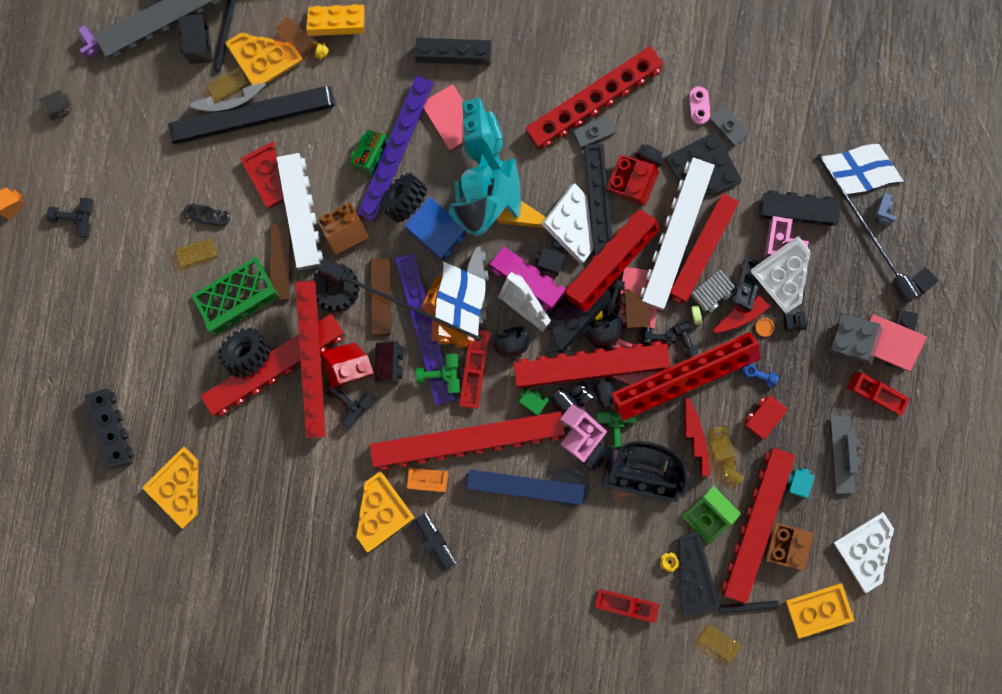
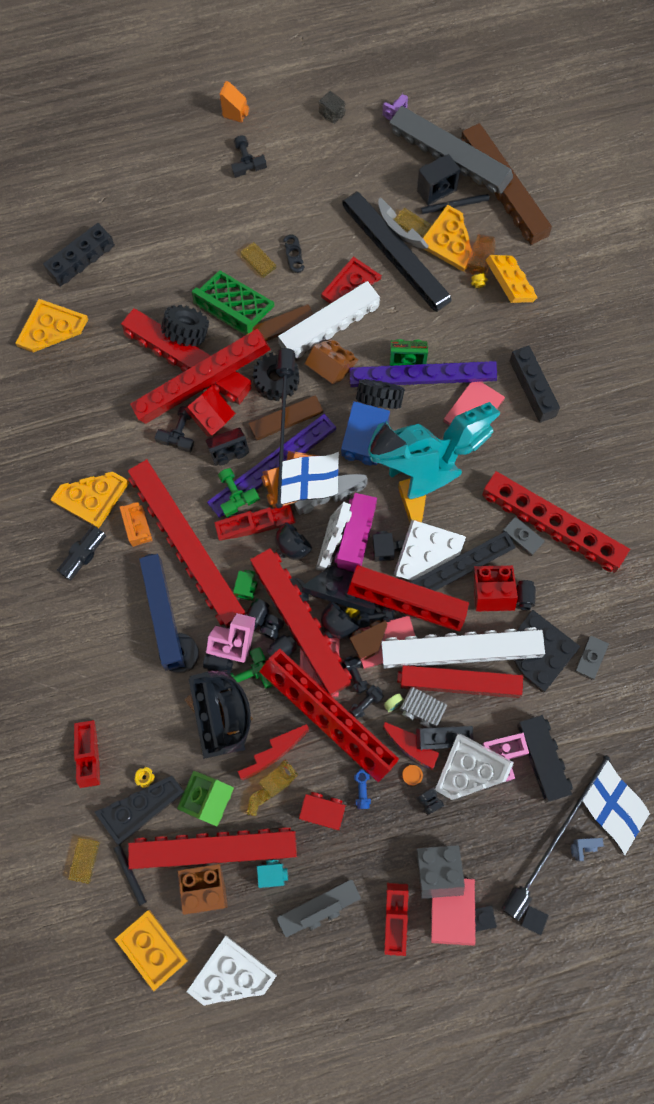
camera: 70 degrees right, 10 degrees down
bright pink plate [689,87,710,125] -> none

